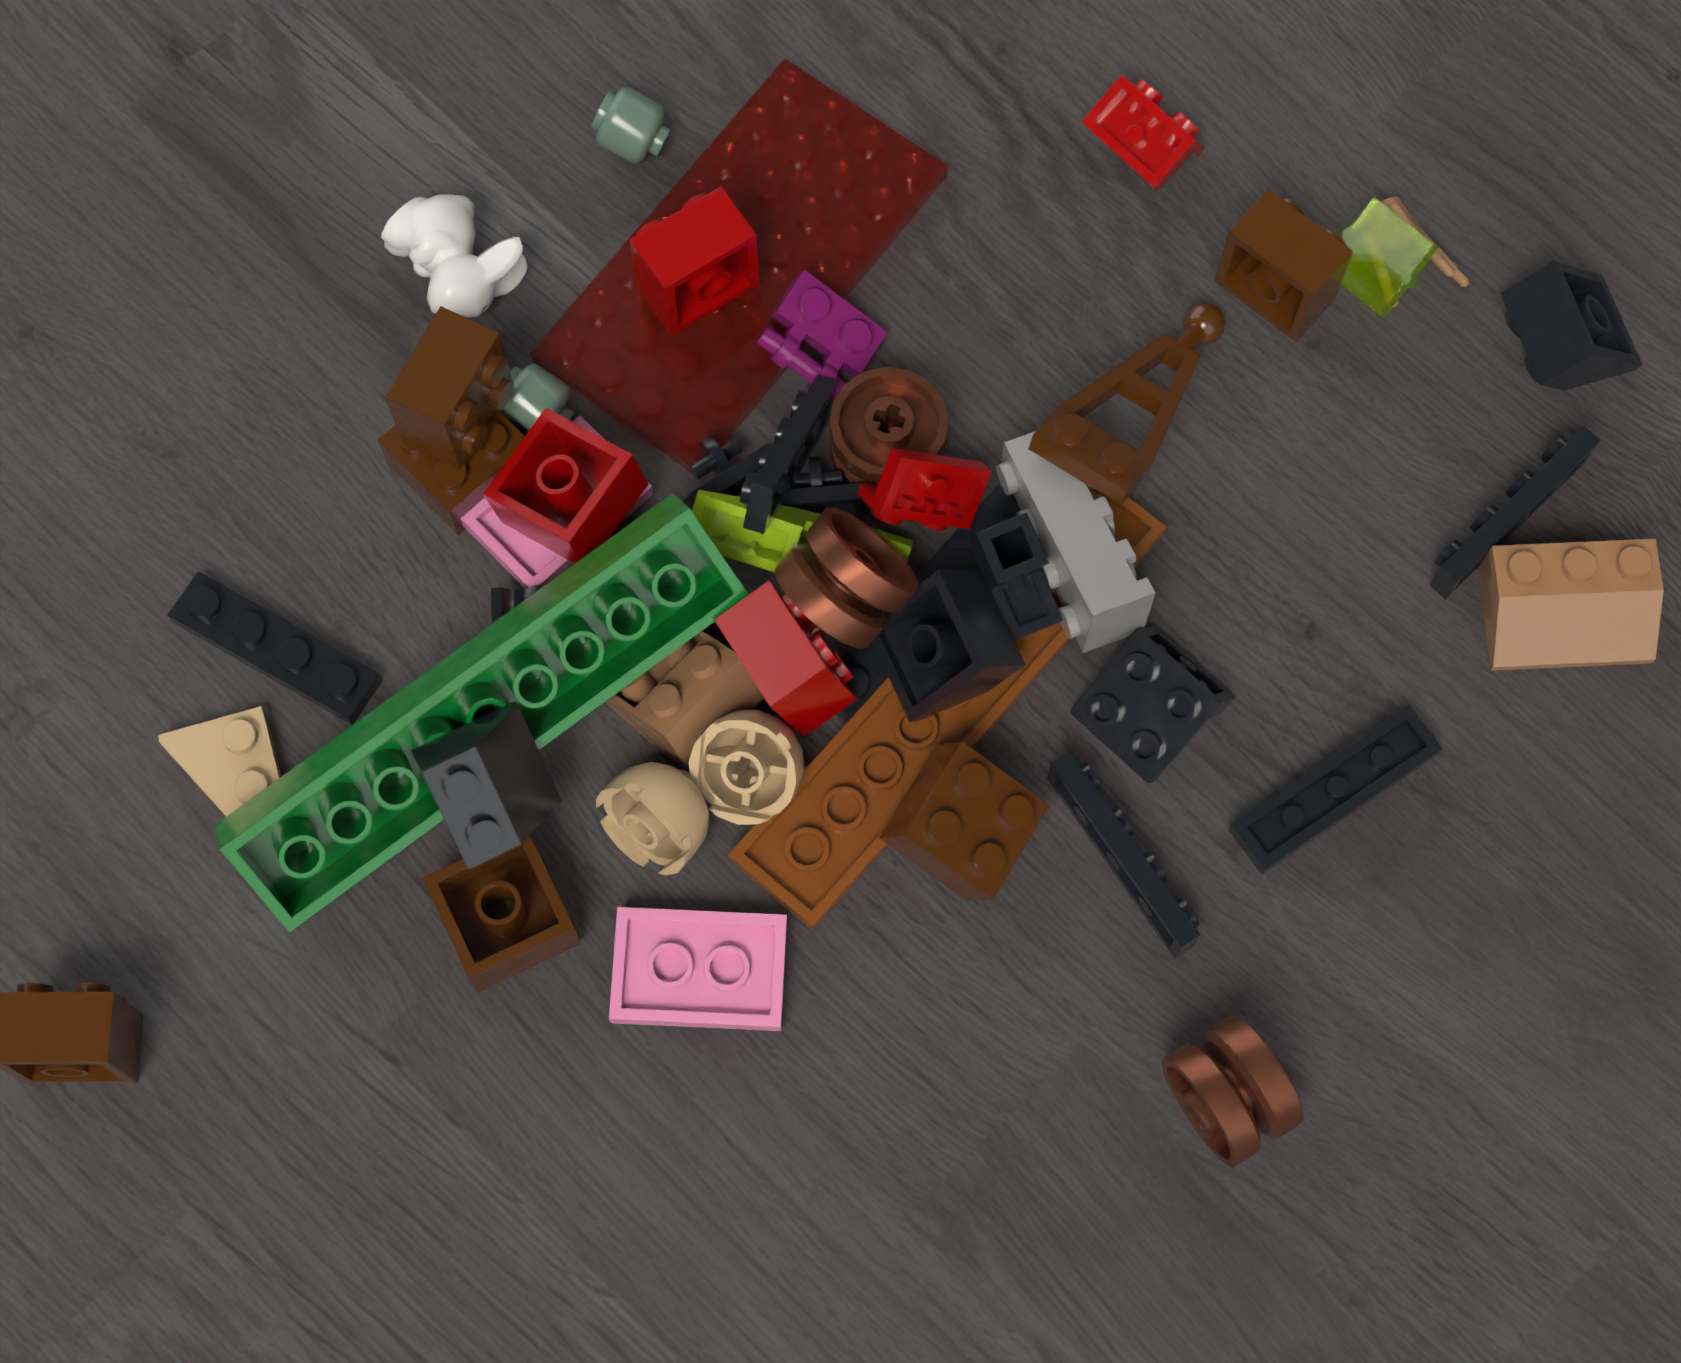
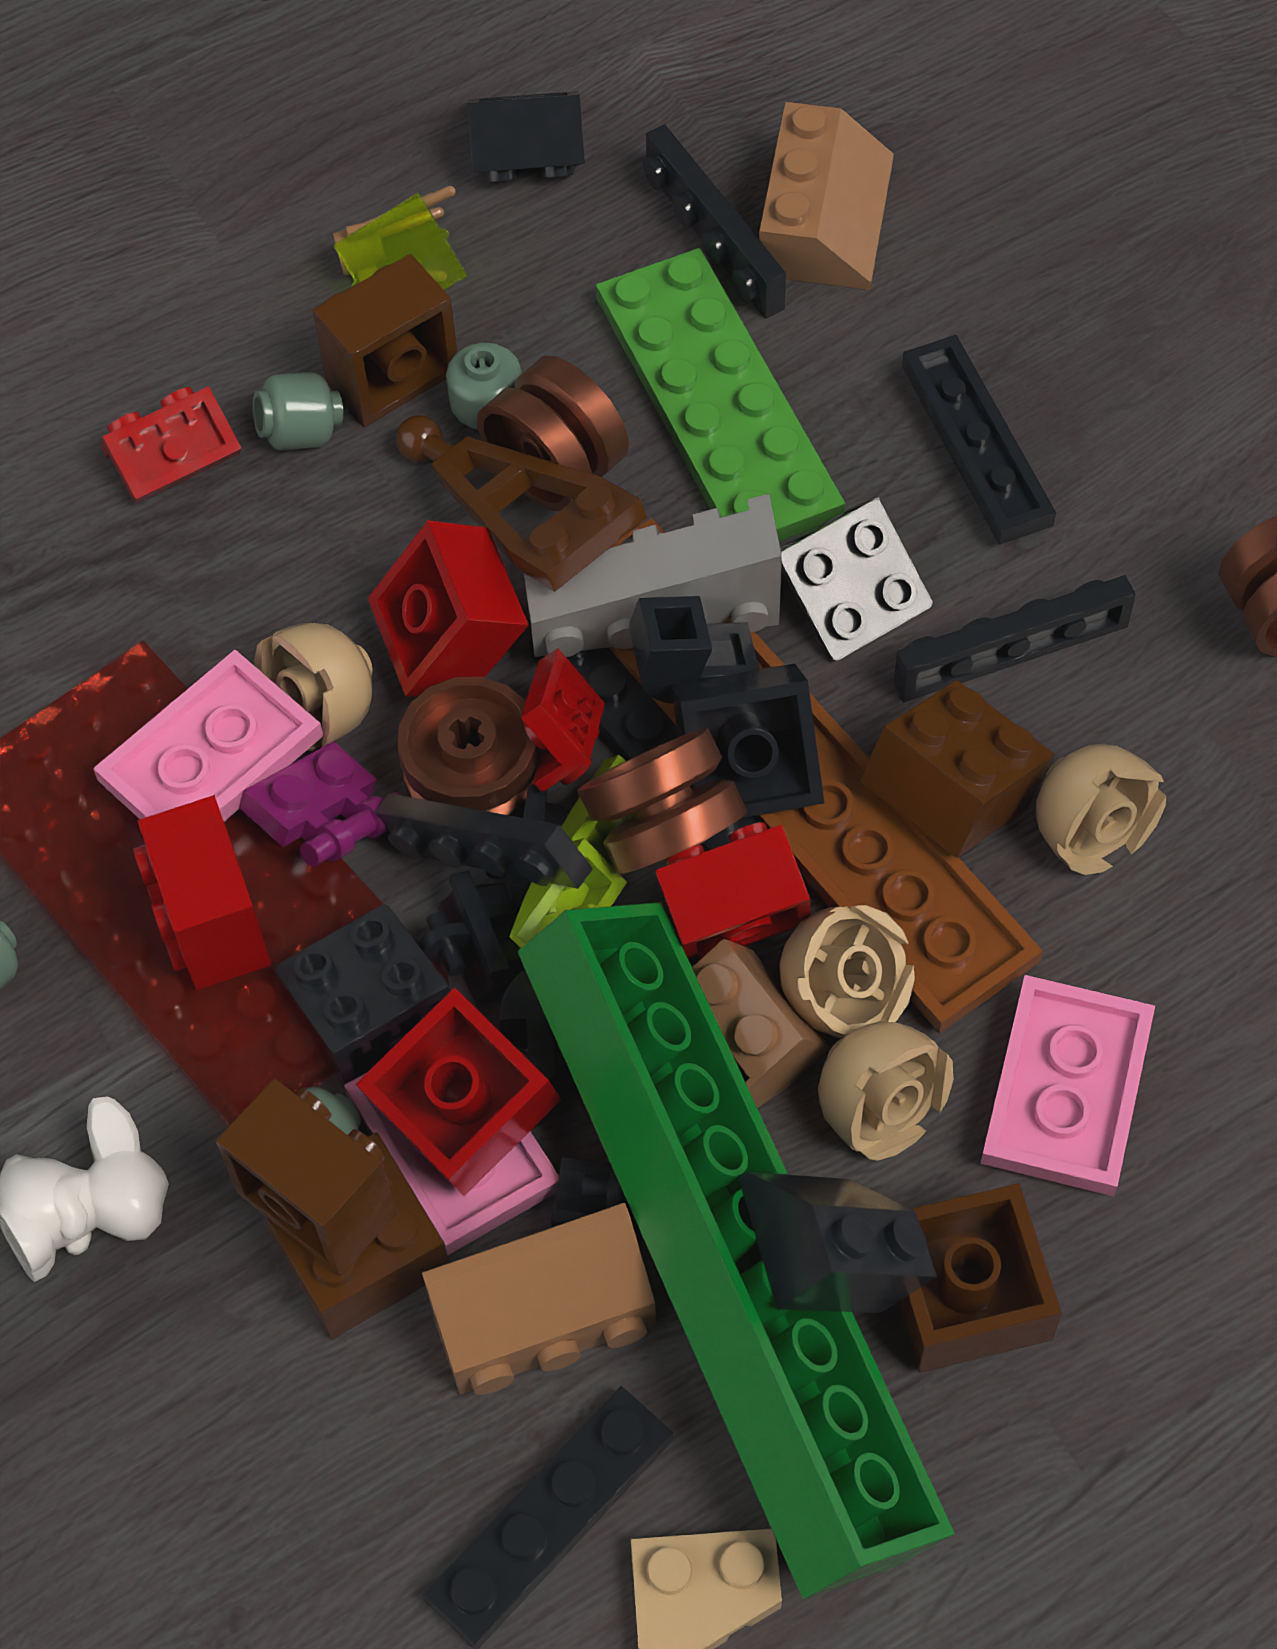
camera: 75 degrees left, 10 degrees down
none -> bright pink plate [93,650,323,821]
none -> sand green head [253,372,343,451]
none -> tan cylinder [254,623,373,751]
none -> black bracket [275,904,451,1089]
none -> red brick [368,520,529,697]
none -> medium nougat slope [422,1203,656,1395]
none -> sand green head [446,342,522,429]
none -> copper wheel [477,355,629,511]
none -> bright green plate [596,248,846,542]
none -> tan cylinder [1036,744,1166,875]

